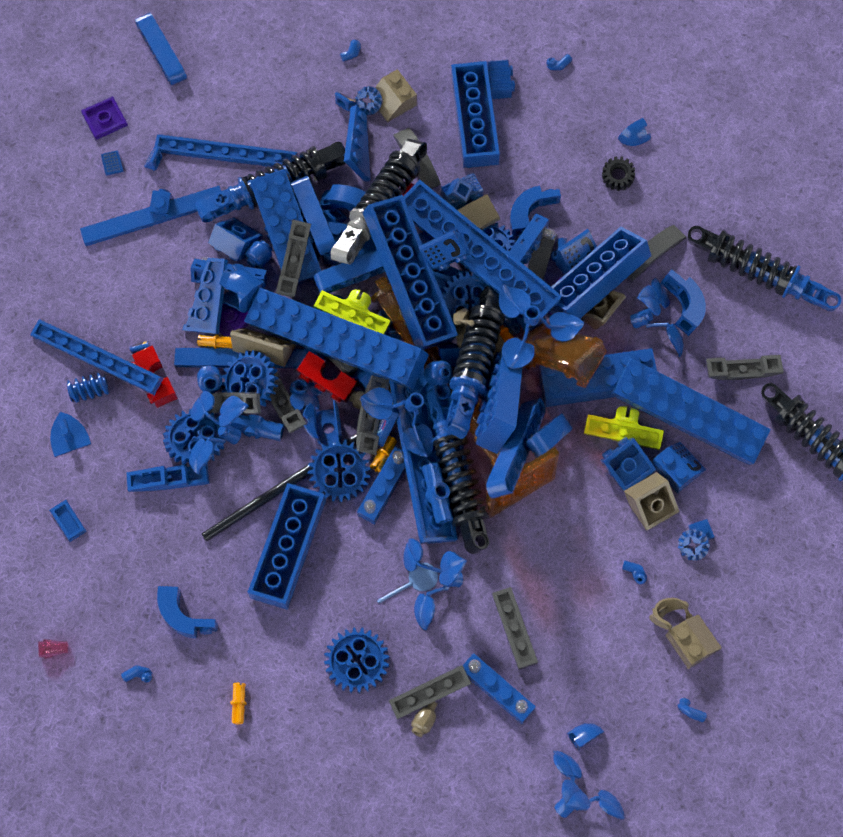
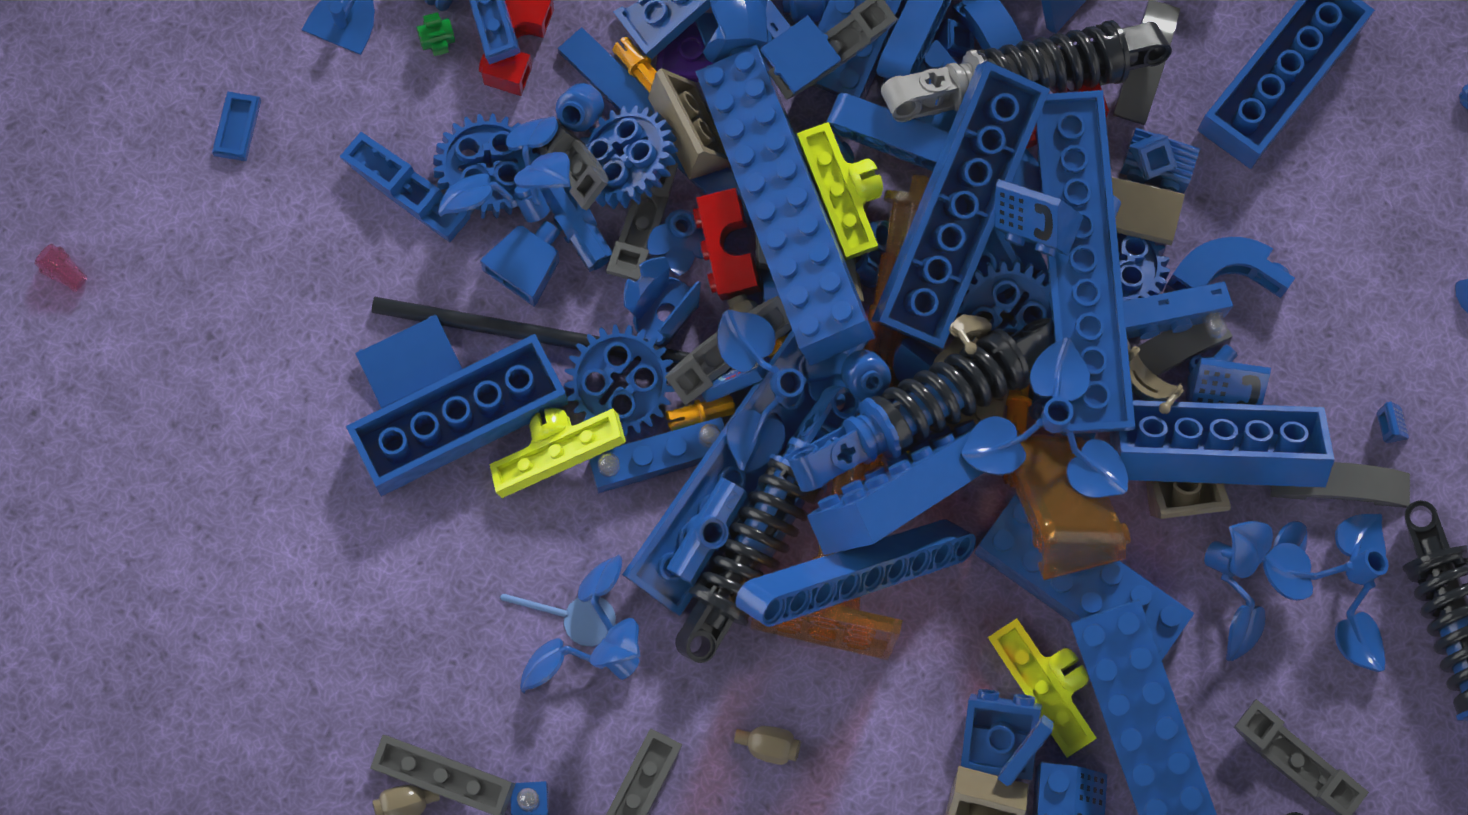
camera: 40 degrees right, 5 degrees up
blue arm [121,665,152,683] -> none
blue arch [157,586,218,639] -> none
light orange axle [230,683,247,725] -> none
blue gear [324,627,390,694] -> none
blue brick [487,60,515,99] -> none
blue beam [525,413,573,459] -> none
black tyre [602,156,635,191] -> none
blue arch [660,269,706,336] -> none
none -> blue piece [355,315,462,408]
none -> green gear [416,12,455,56]
none -> blue torso [480,221,560,307]
none -> neon yellow plate [489,408,626,498]
none -> dark tan plant [734,726,801,765]
none -> blue piece [760,16,842,94]
none -> blue tile [998,715,1054,786]
none -> dark tan helmet [1128,345,1184,414]
none -> blue plant [1263,514,1389,672]
none -> blue slope [1376,401,1409,443]

